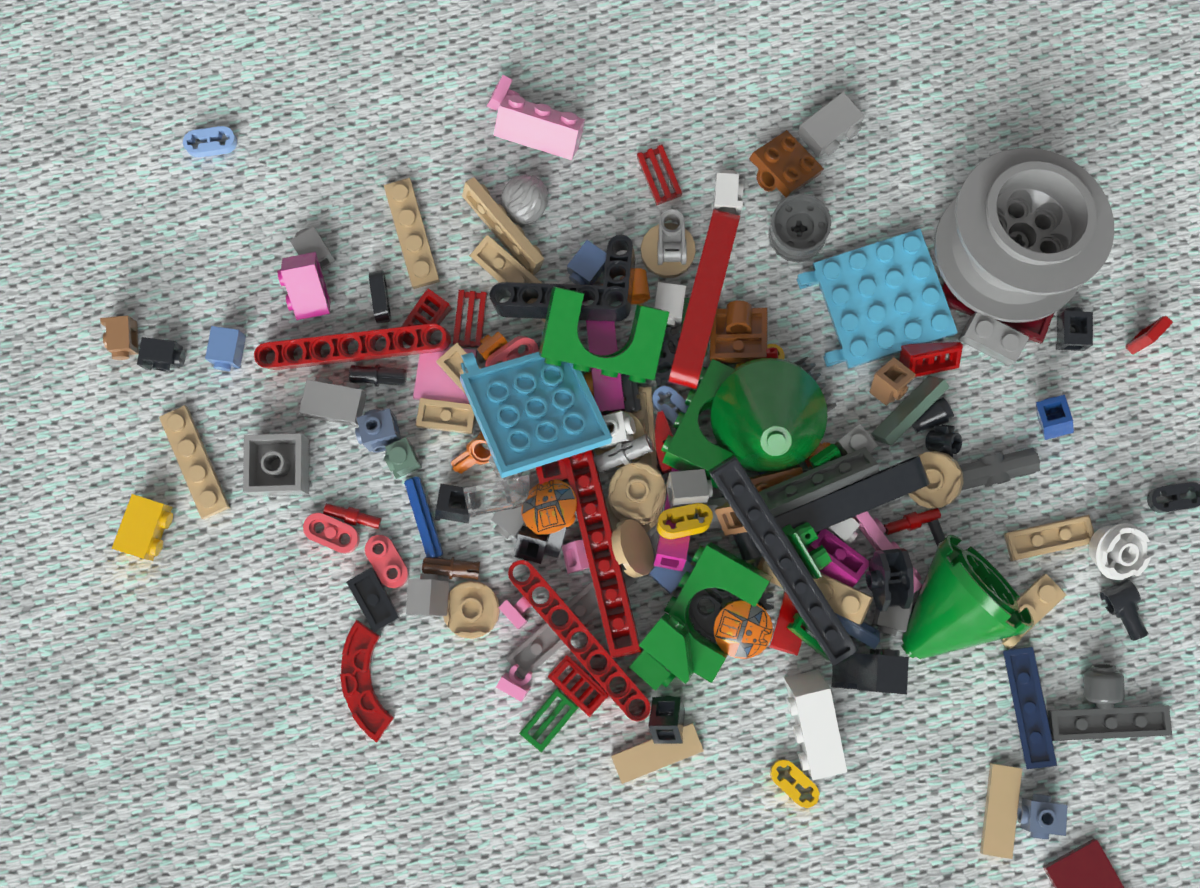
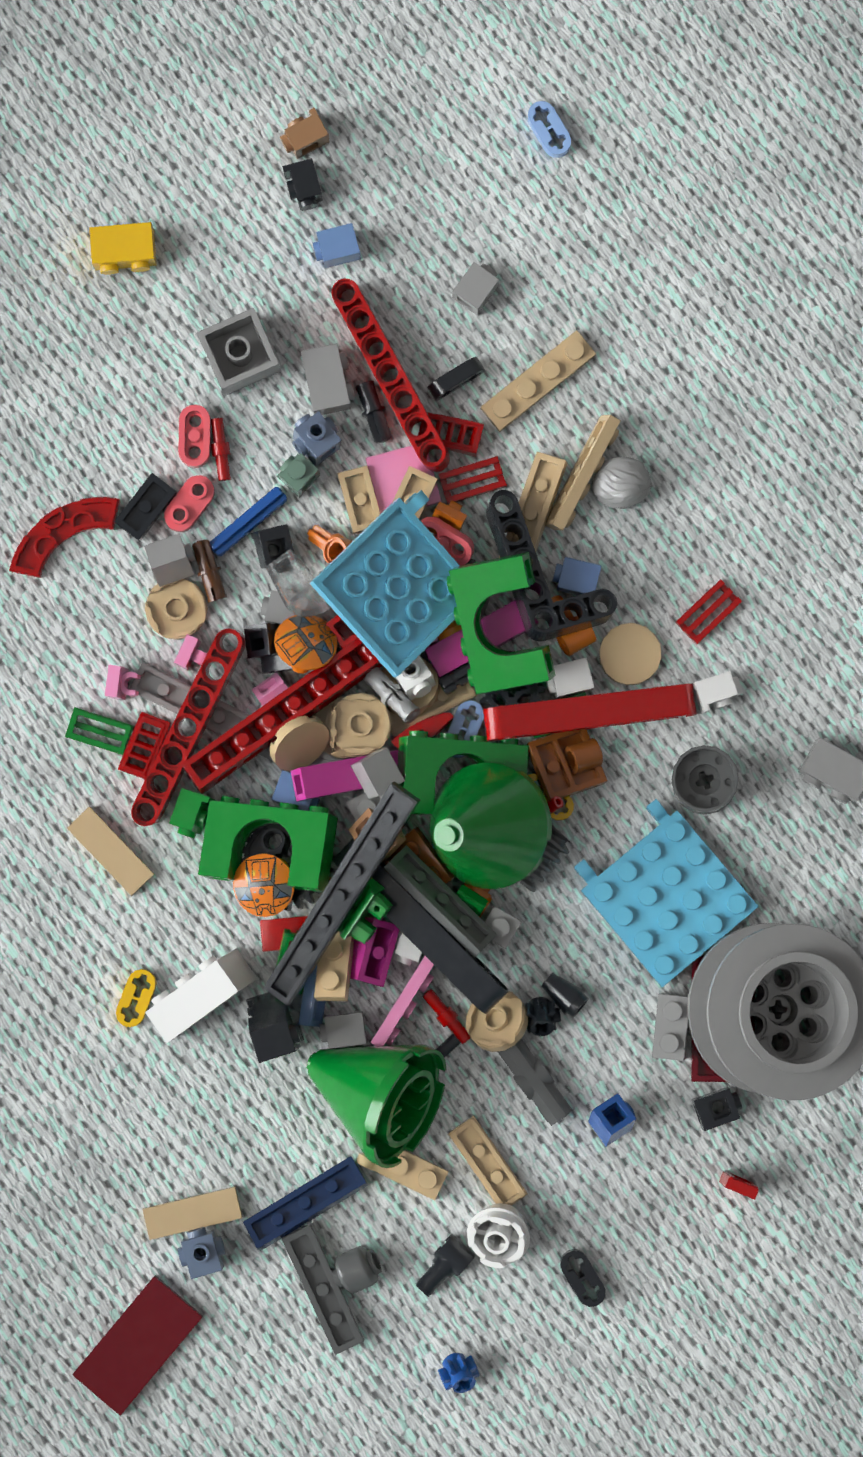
camera: 65 degrees right, 5 degrees up
tan plate [159,405,230,519] -> none
brick [277,252,331,320] -> none
bright pink tile [487,75,520,111] -> none
bright pink brick [494,95,585,160] -> none
green slope [639,613,694,684] -> none
black brick [648,696,685,744] -> none
light grey piece [657,209,687,265] -> none
yellow beam [657,503,713,539] -> none
dark orange plate [749,130,824,198] -> none
black hinge [866,548,914,612] -> none
medium nougat brick [869,357,916,406] -> none
sand green tile [871,375,949,446] -> none
red slope [899,342,963,377] -> none

